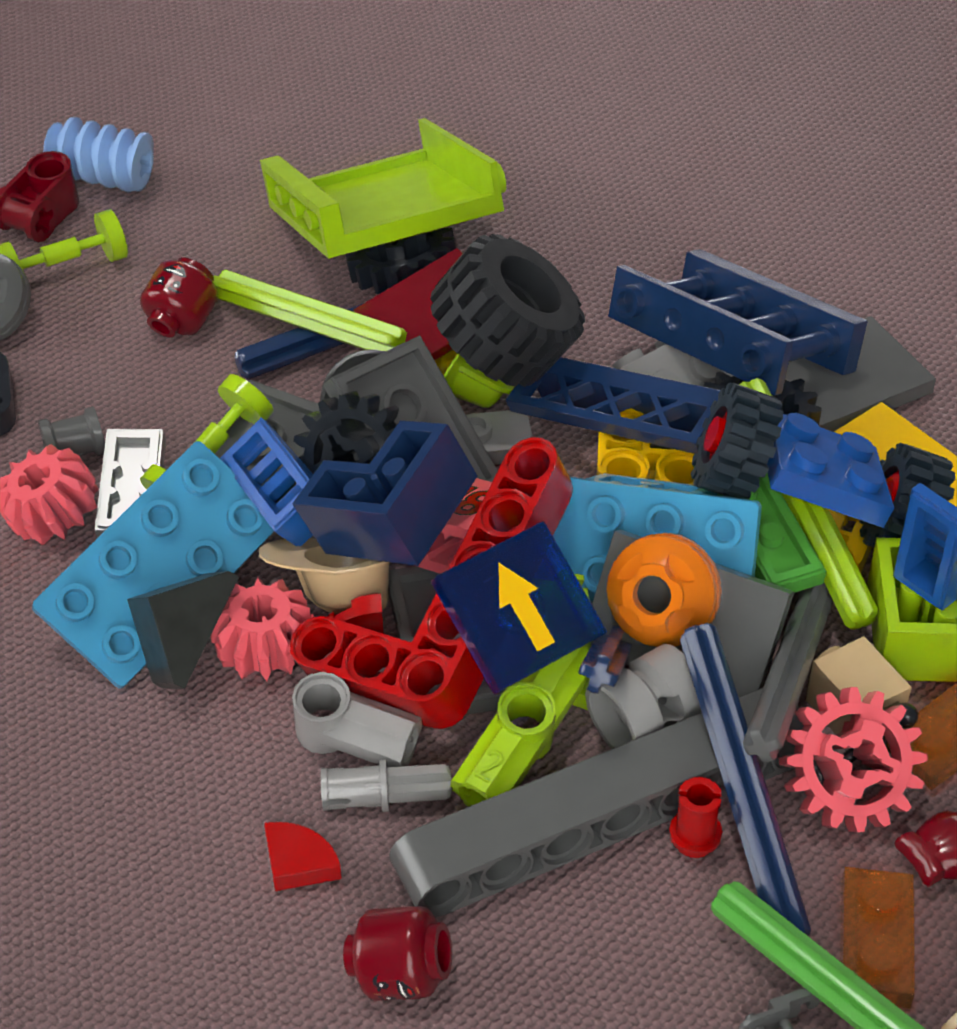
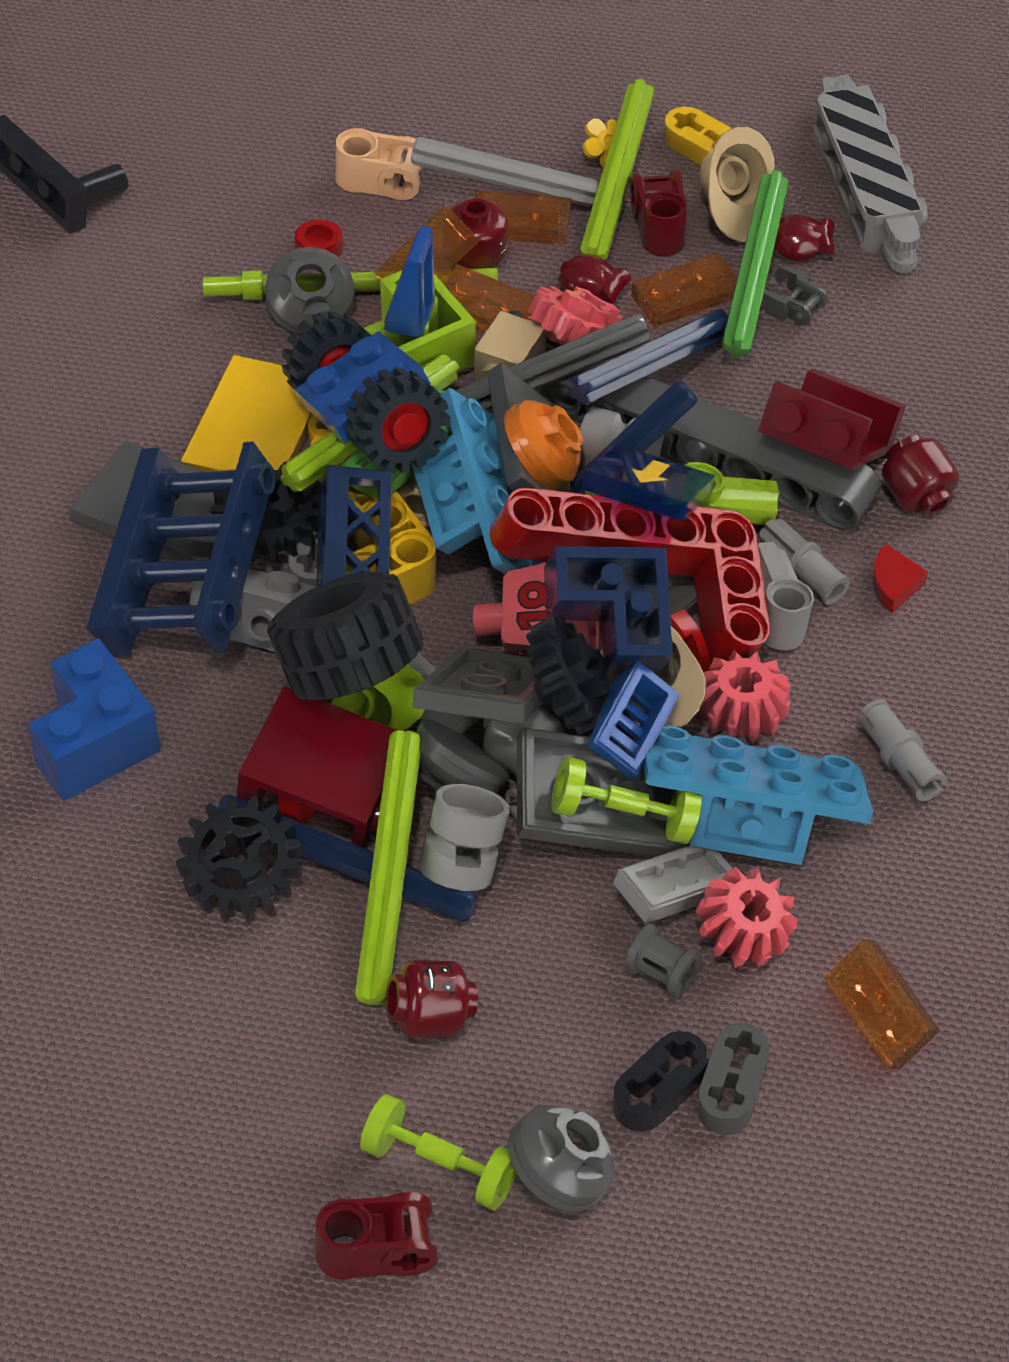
camera: 125 degrees left, 5 degrees up
light blue piece [43,117,154,192] -> none
pearl dark grey slope [127,571,239,689] -> none
lime panel [260,118,507,259] -> none
red pin [669,777,723,858] -> none
none -> blue brick [28,638,160,801]
none -> light grey wheel [419,784,509,891]
none -> dark red panel [758,369,906,470]
none -> light grey pin [857,699,947,801]

